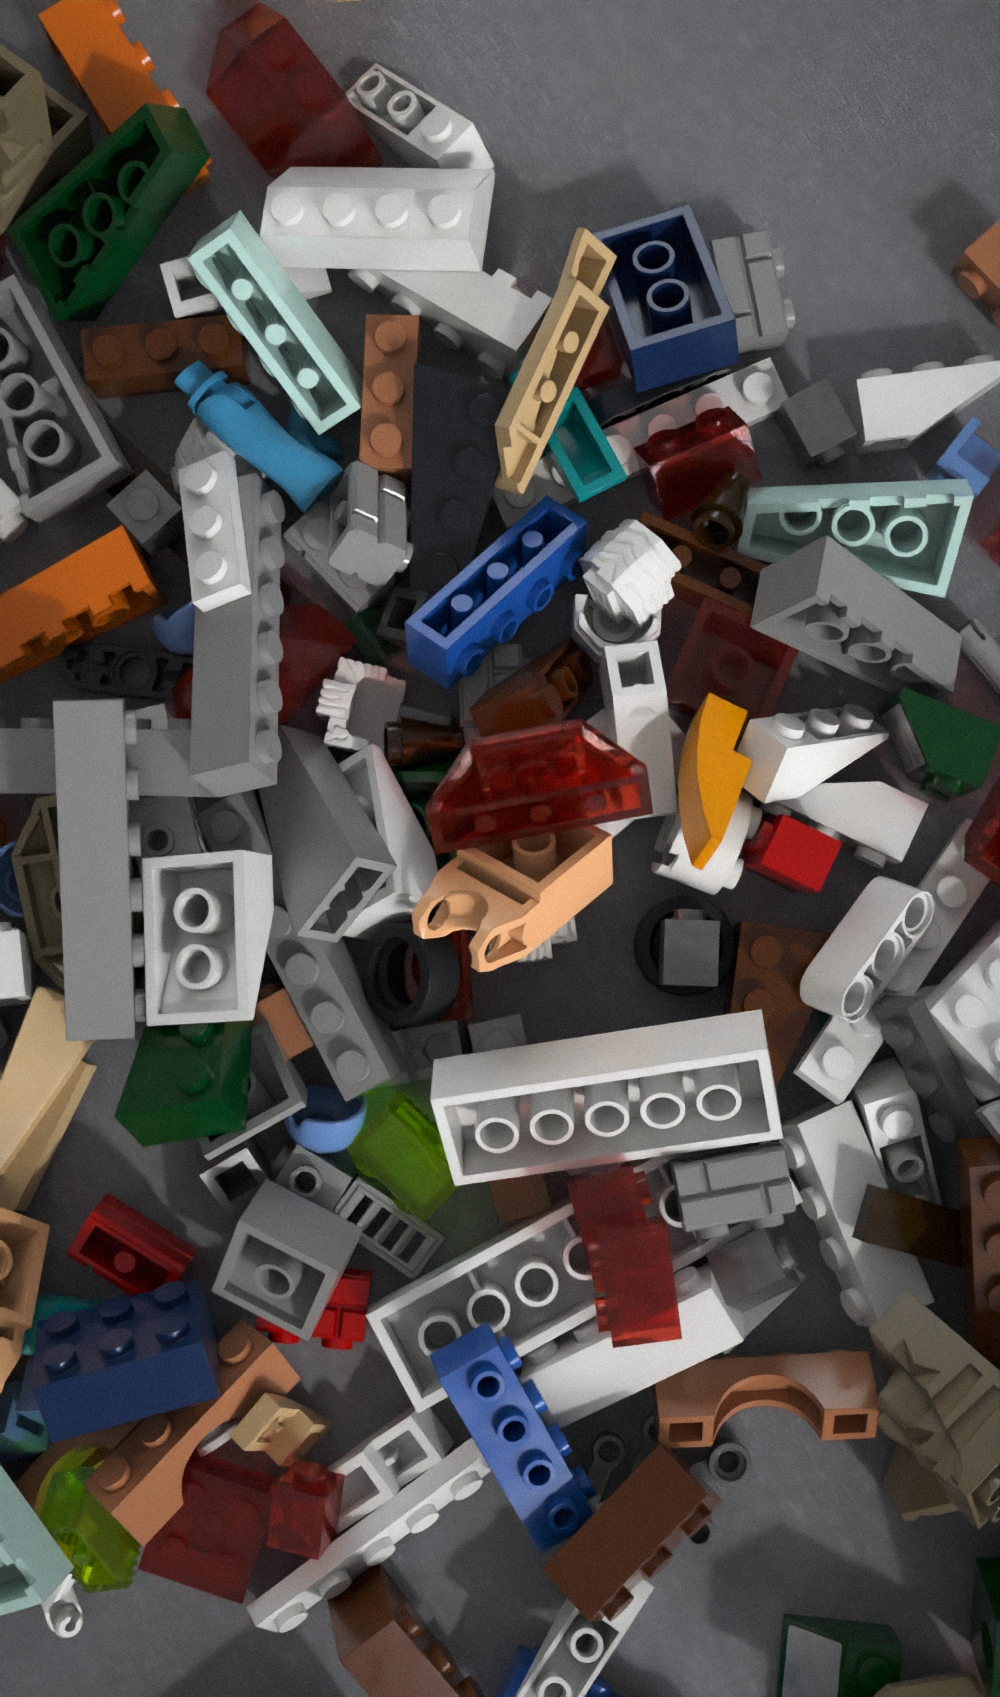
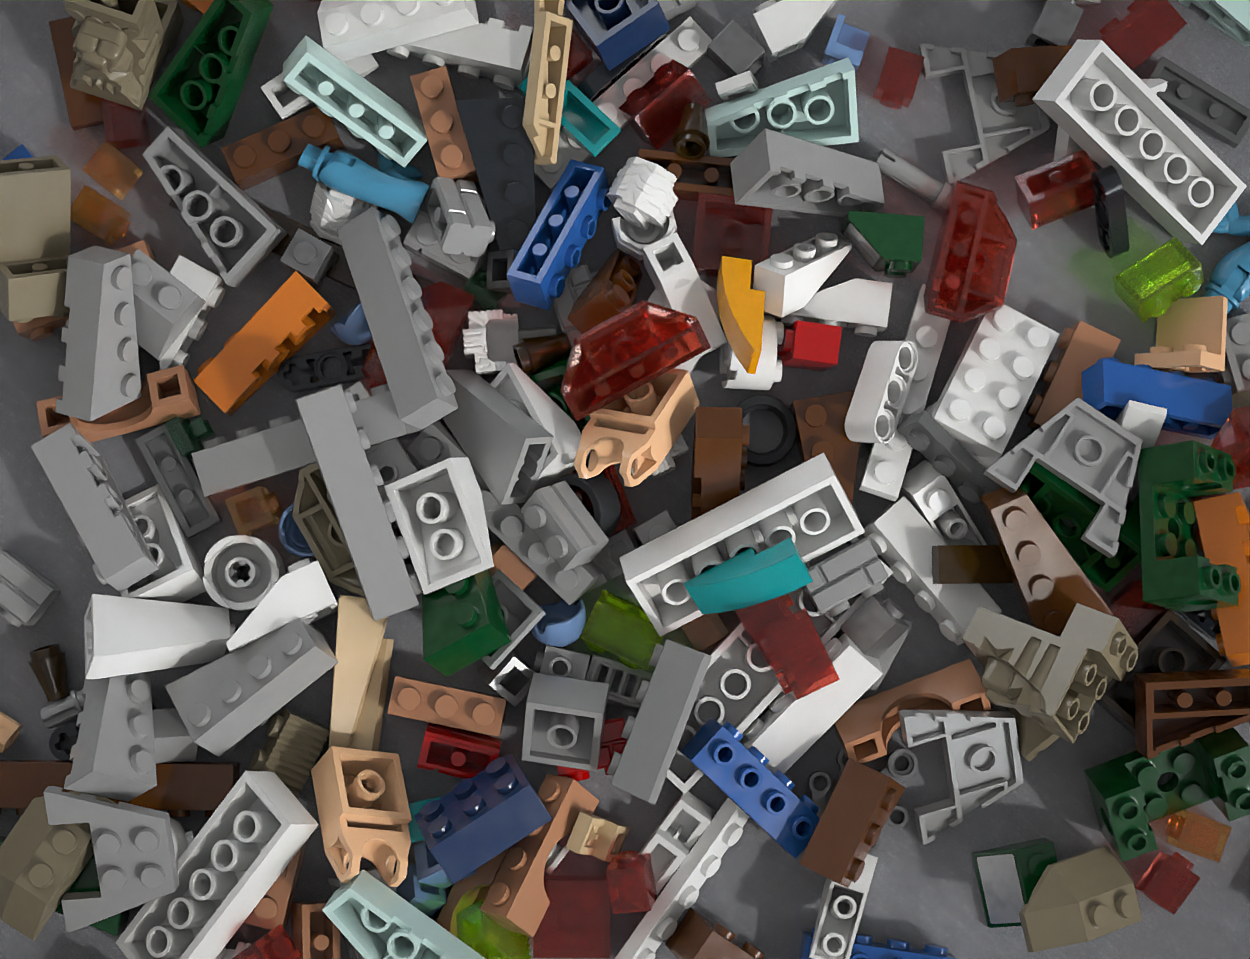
camera: 20 degrees left, 0 degrees up
white plate [178,450,252,612] -> none
flat silver brick [658,909,720,987] -> none
none -> nougat brick [387,675,508,737]
none -> light grey brick [520,481,609,572]
none -> light grey slope [607,639,712,805]
none -> teal slope [684,537,813,614]
none -> reddish brown wedge [691,407,750,520]
none -> white tile [715,71,760,102]
none -> light grey wing [898,710,1024,845]

